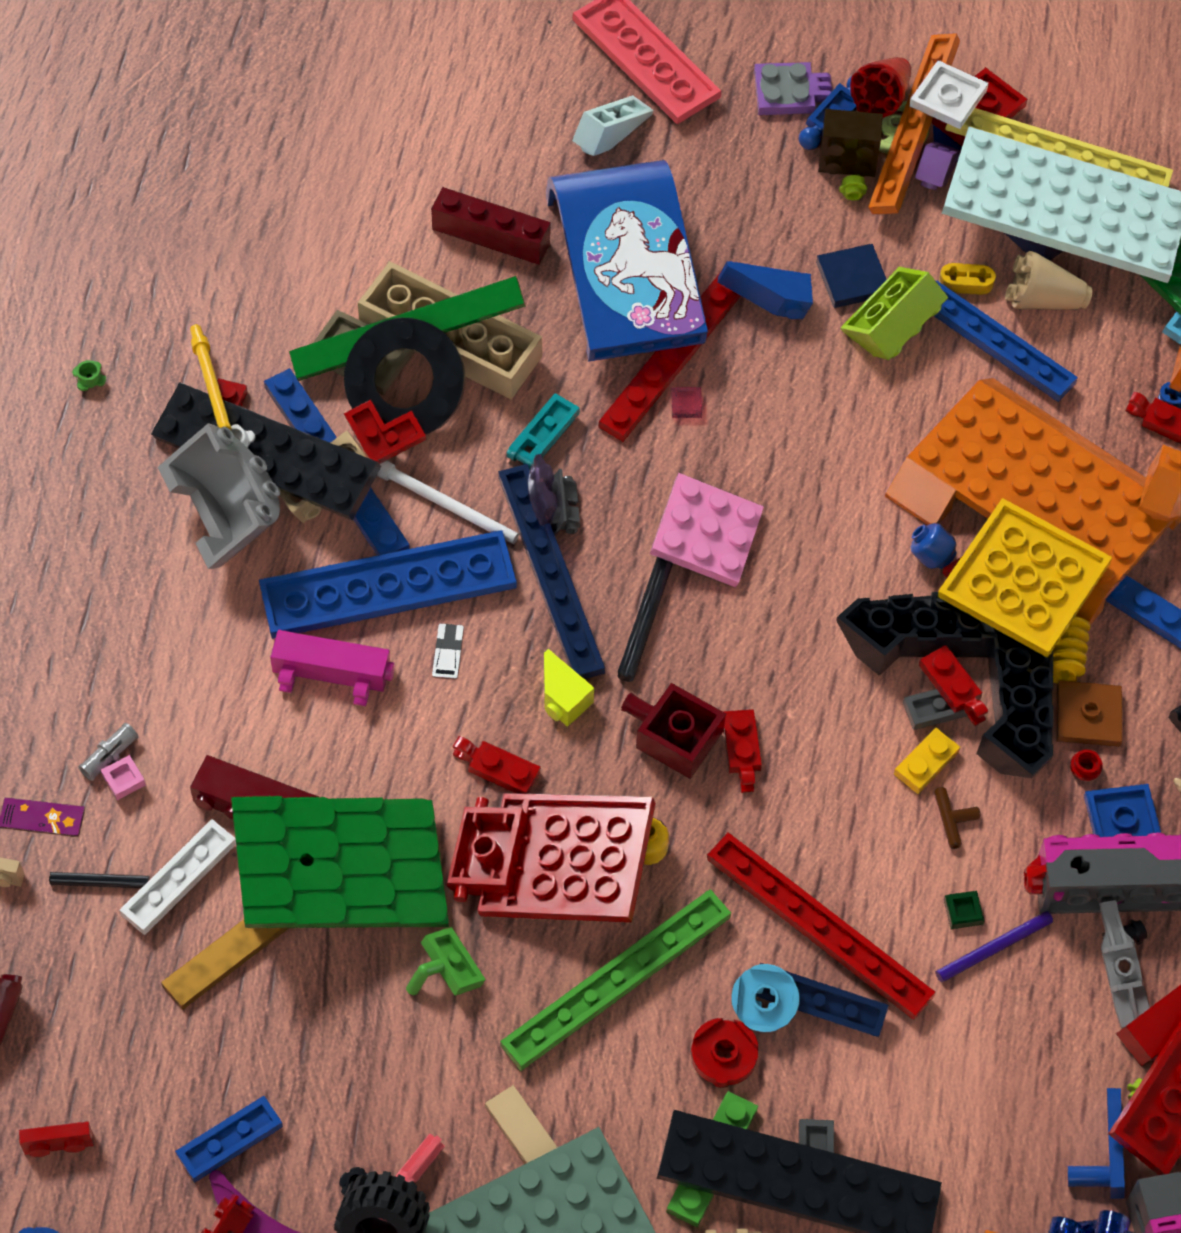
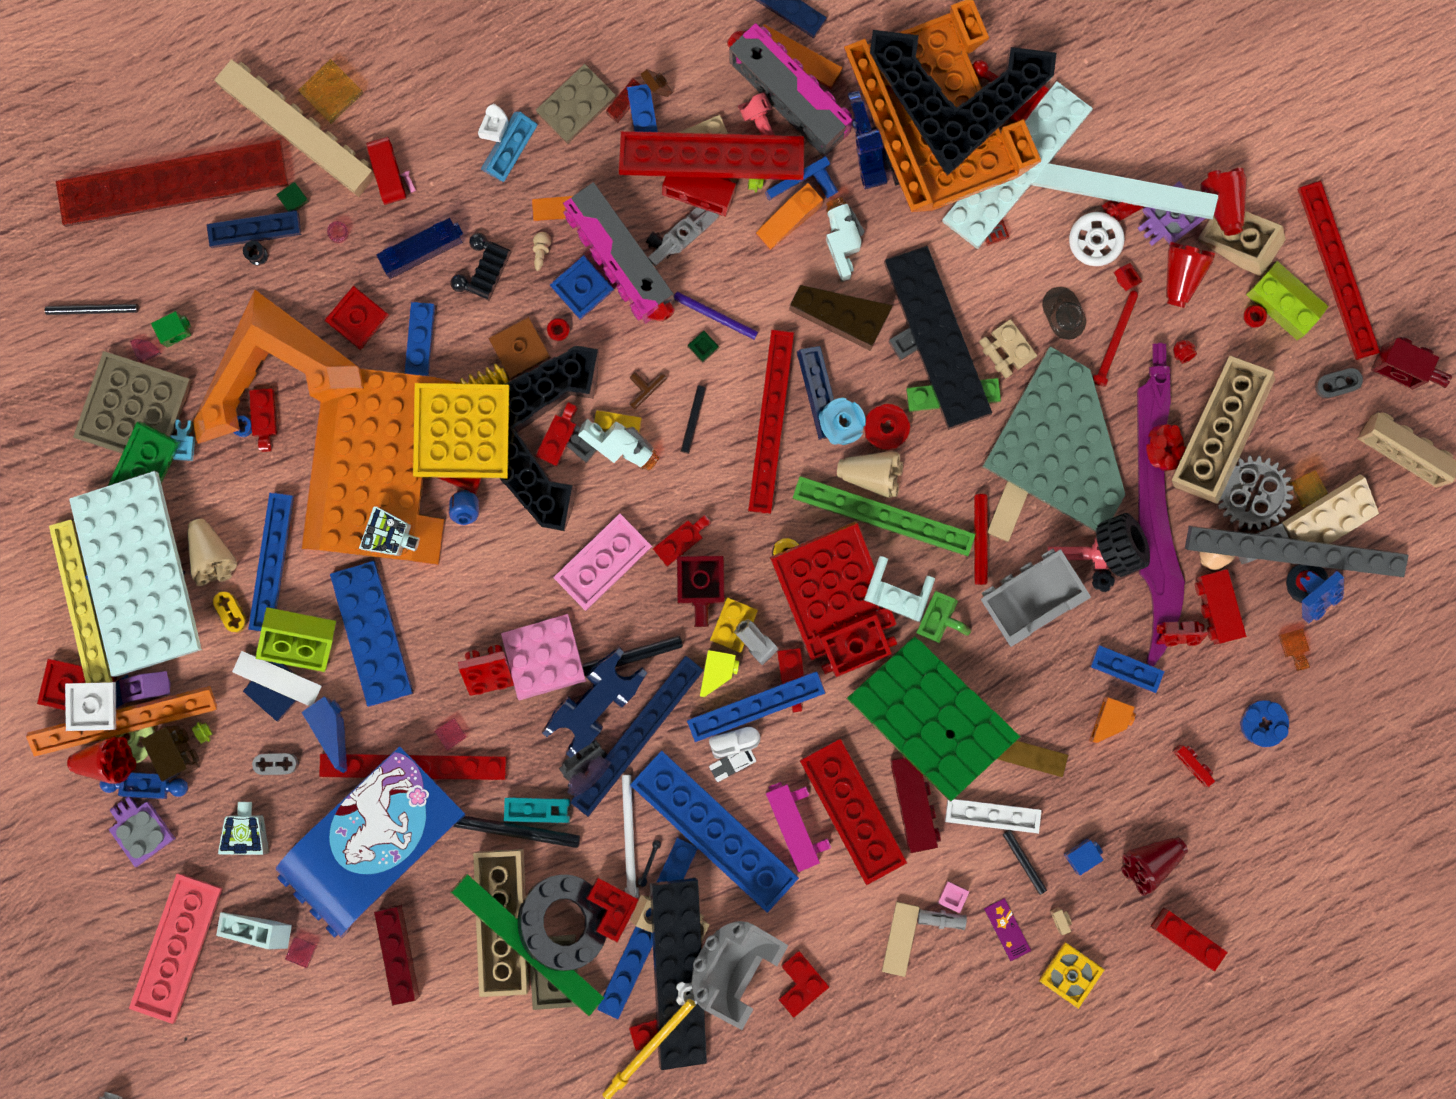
camera: 115 degrees left, 25 degrees up
none -> torso [218,802,269,855]
none -> white sticker [232,651,321,706]
none -> light grey beam [252,753,299,775]
none -> clear pink tile [285,937,317,968]
none -> blue plate [330,561,413,707]
none -> torso [359,506,420,556]
none -> black axle [453,816,580,848]
none -> red plate [458,645,514,696]
none -> dark blue piece [542,646,648,758]
none -> bright pink plate [553,514,652,611]
none -> light aqua plate [578,419,659,471]
none -> black hinge [637,840,661,887]
none -> black bar [680,385,706,454]
none -> blue plate [687,671,826,742]
none -> white arm [709,727,760,759]
none -> yellow plate [710,598,758,653]
none -> light grey piece [734,619,779,665]
none -> orange slope [756,183,823,250]
none -> red plate [778,950,829,1018]
none -> dark brown wedge [789,285,893,351]
none -> red plate [799,739,907,885]
none -> light aqua plate [826,197,865,282]
none -> tan cone [837,451,903,498]
none -> light aqua plate [864,556,935,622]
none -> tan tile [882,901,920,977]
none -> red axle [974,494,988,585]
none -> light grey cylinder [981,549,1091,647]
none -> blue brick [1064,839,1104,876]
none -> orange slope [1089,697,1136,743]

